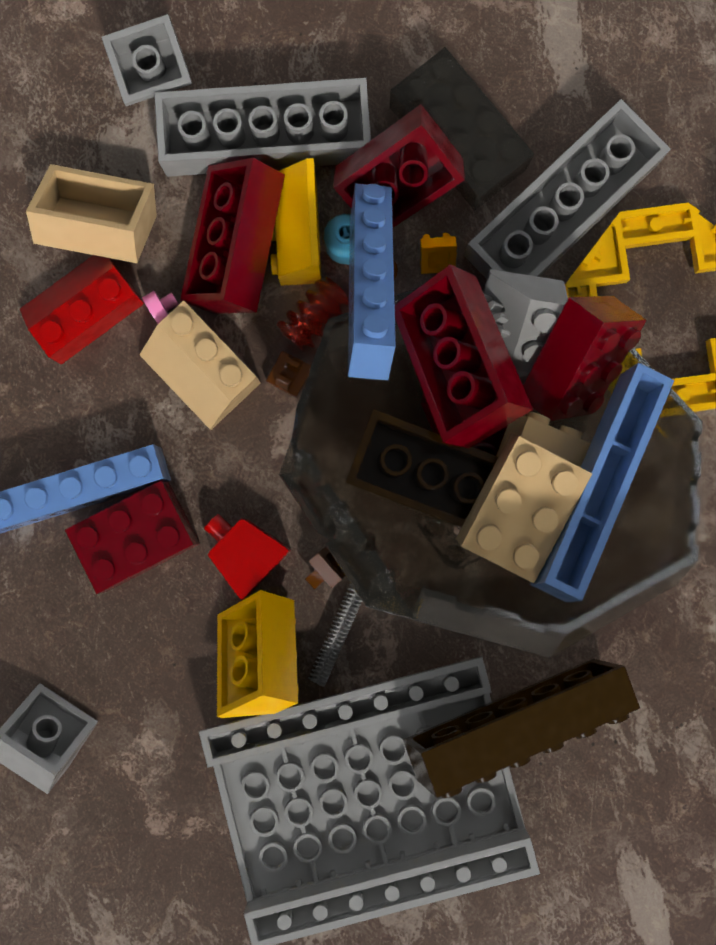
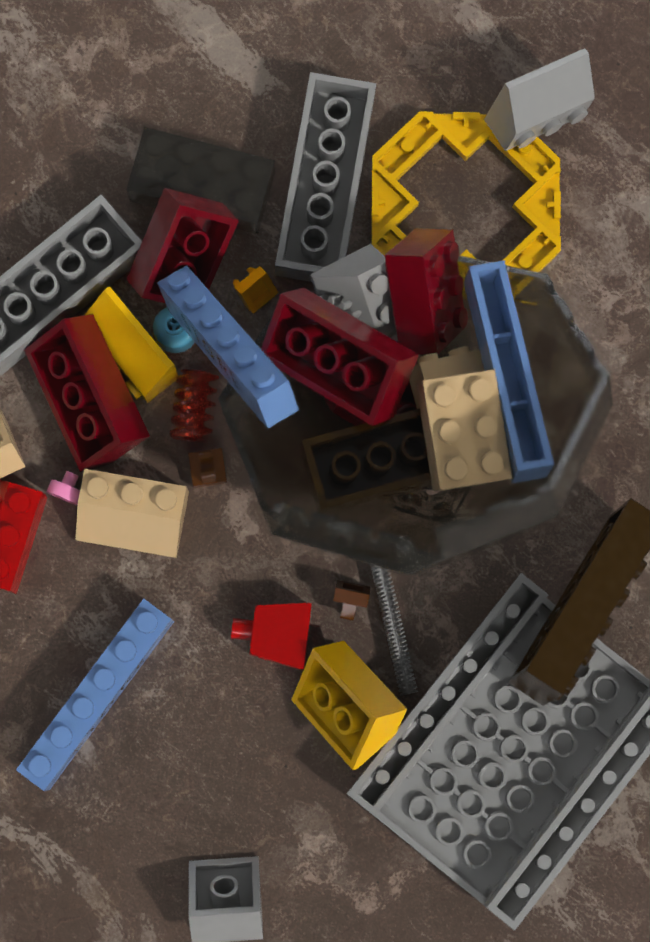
camera: 45 degrees left, 5 degrees down
dark red brick [65,481,200,594] -> none

